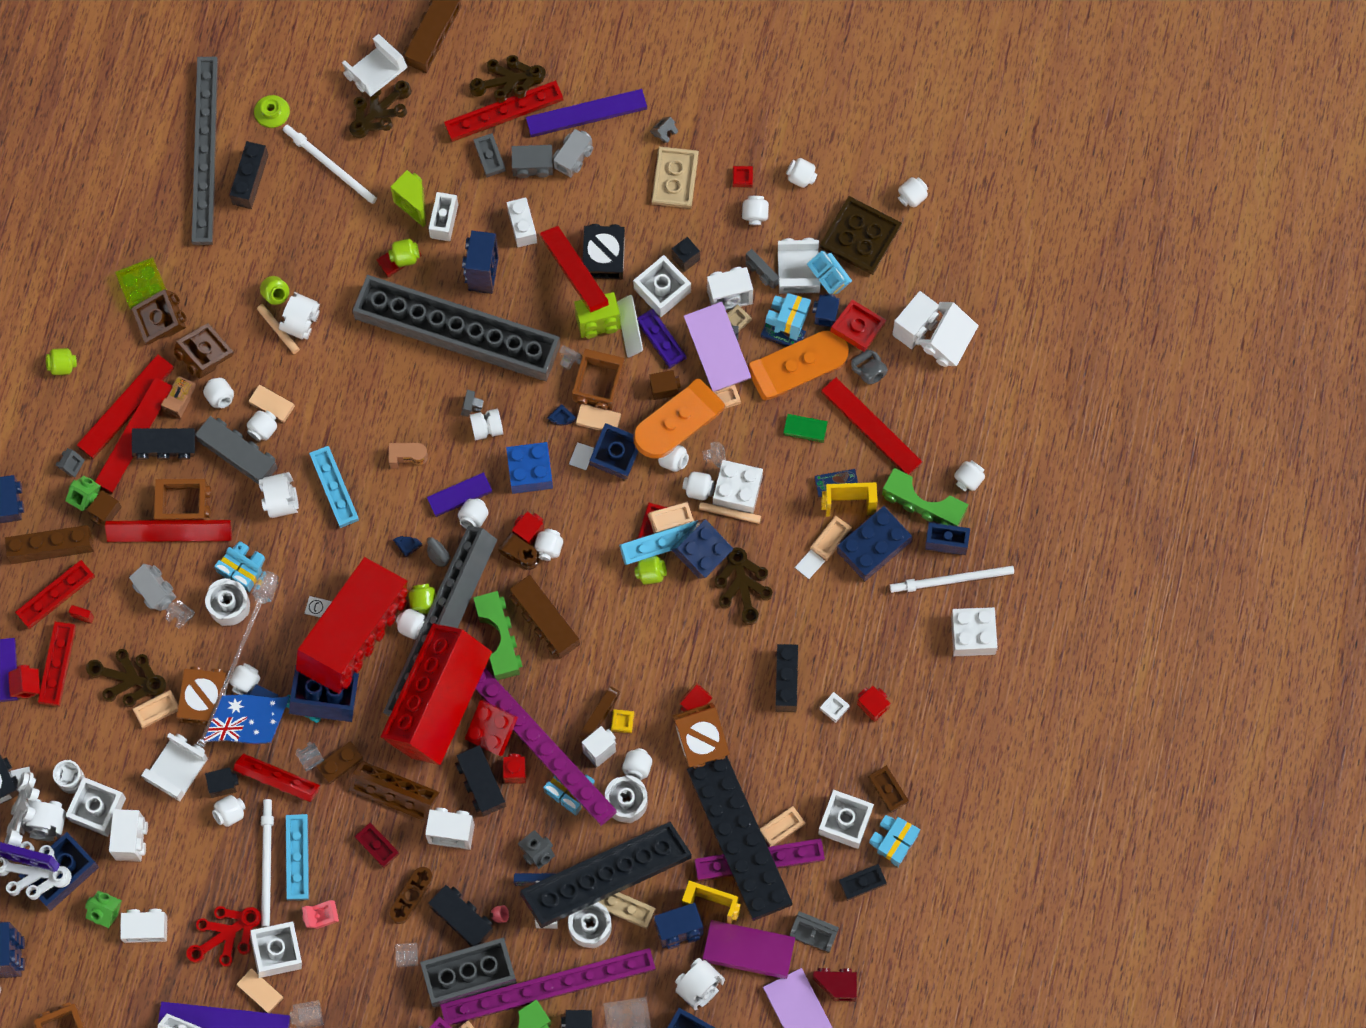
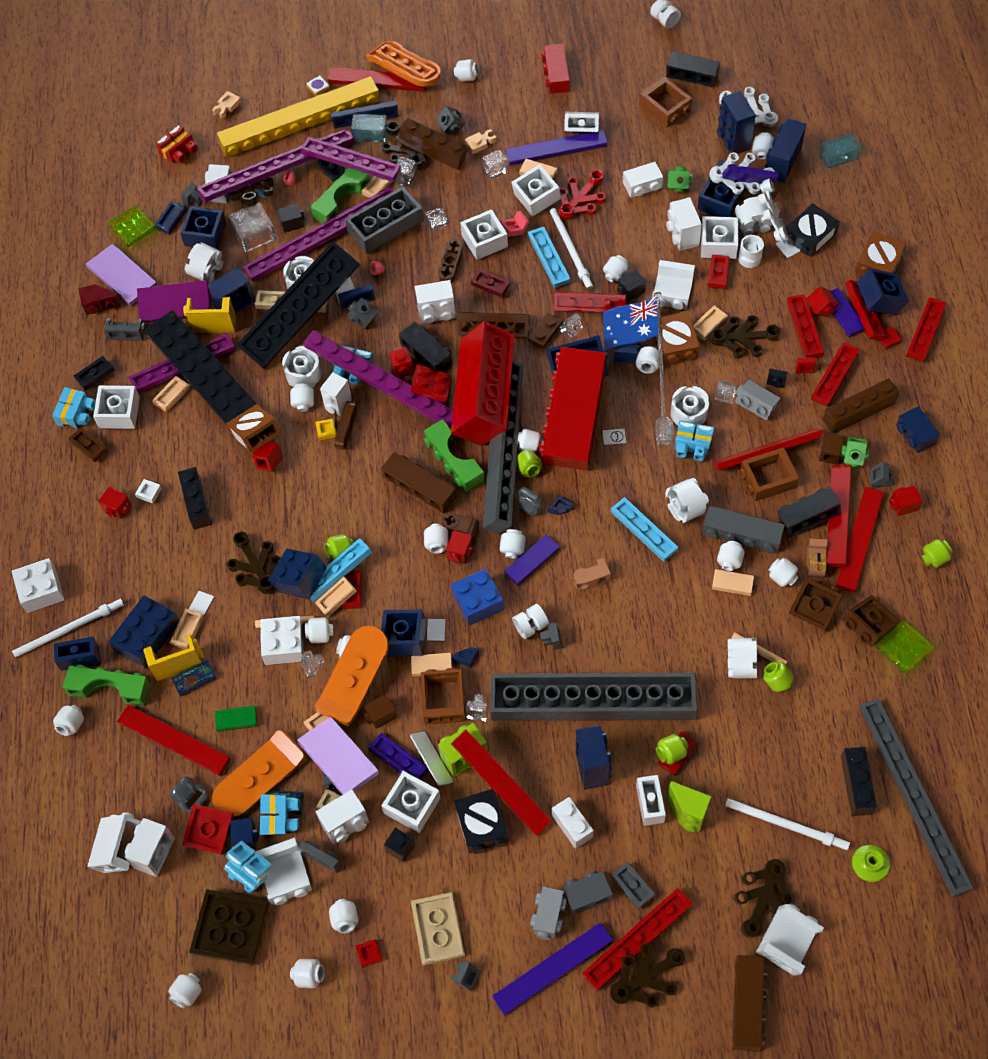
camera: 165 degrees right, 10 degrees down
black brick [428,885,493,947] -> none
none -> white brick [460,209,508,260]
none -> red plate [708,254,730,289]
none -> black plate [766,368,788,388]
none -> red brick [889,485,923,516]

